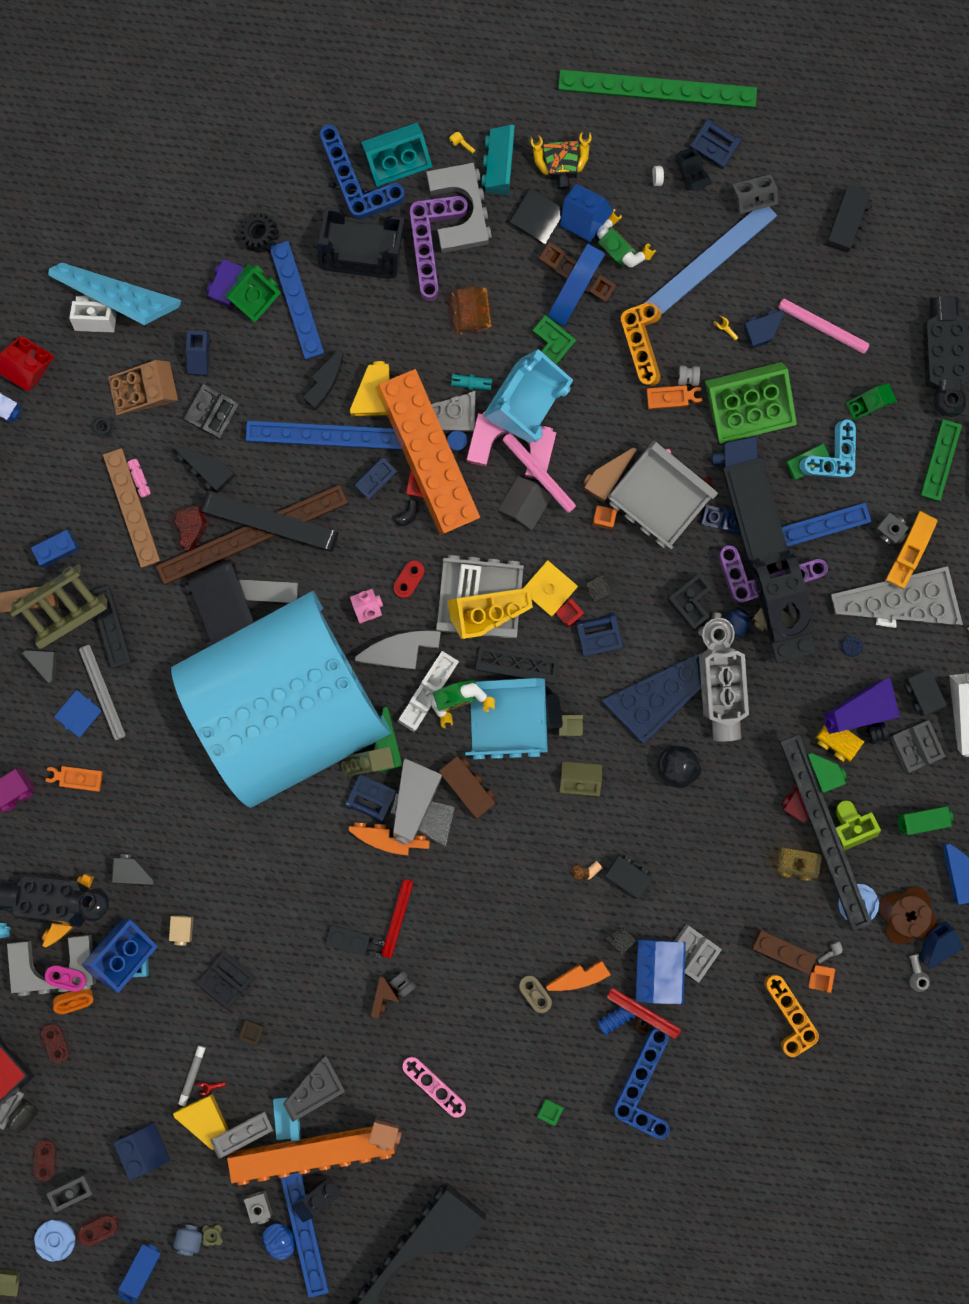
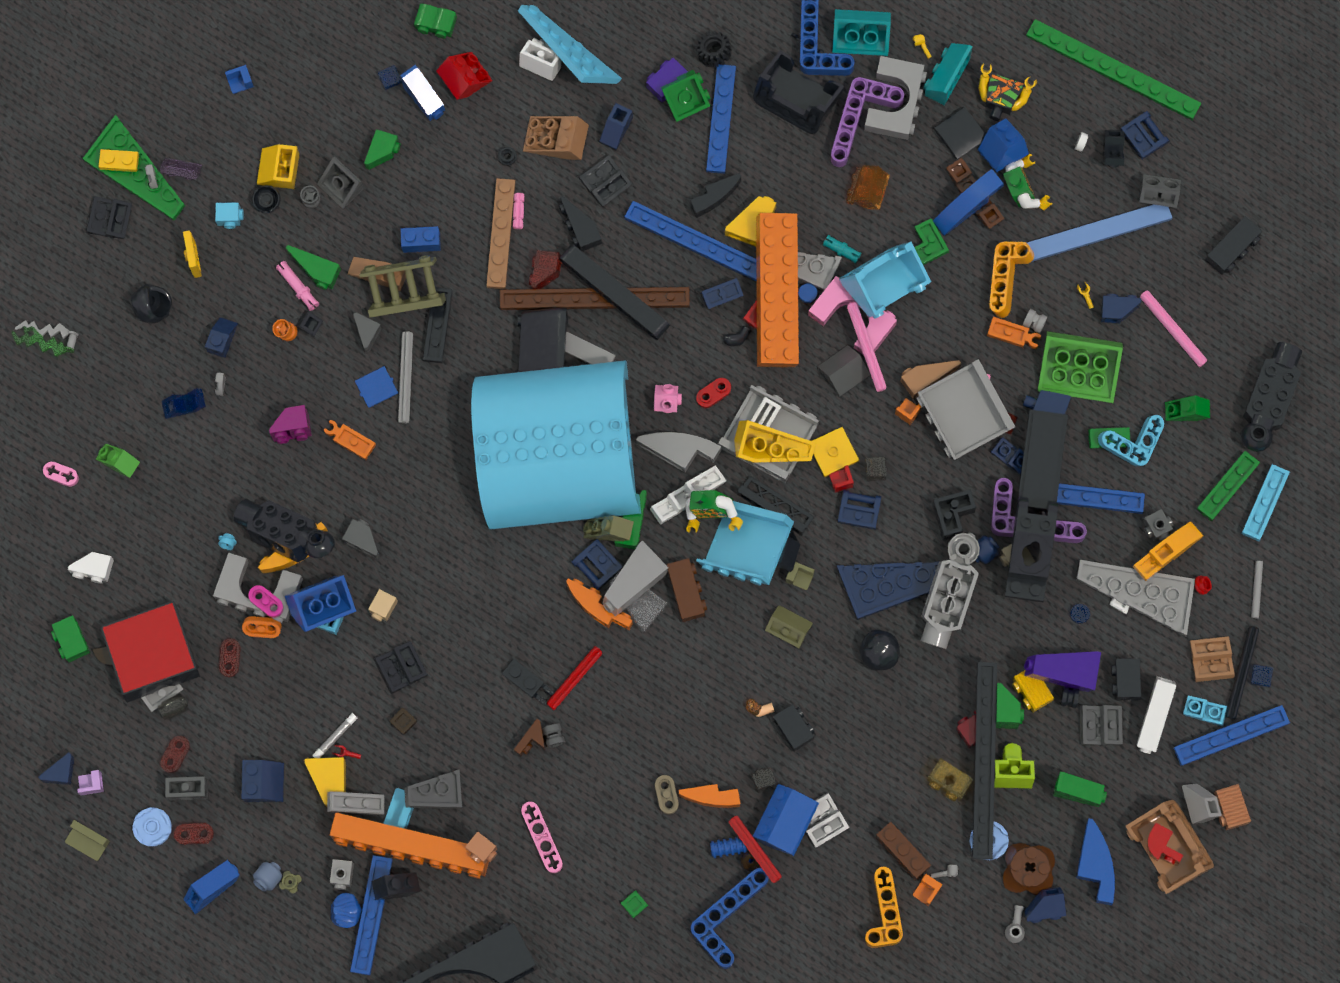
camera: 30 degrees right, 10 degrees down
none -> red plate [1194,575,1212,595]

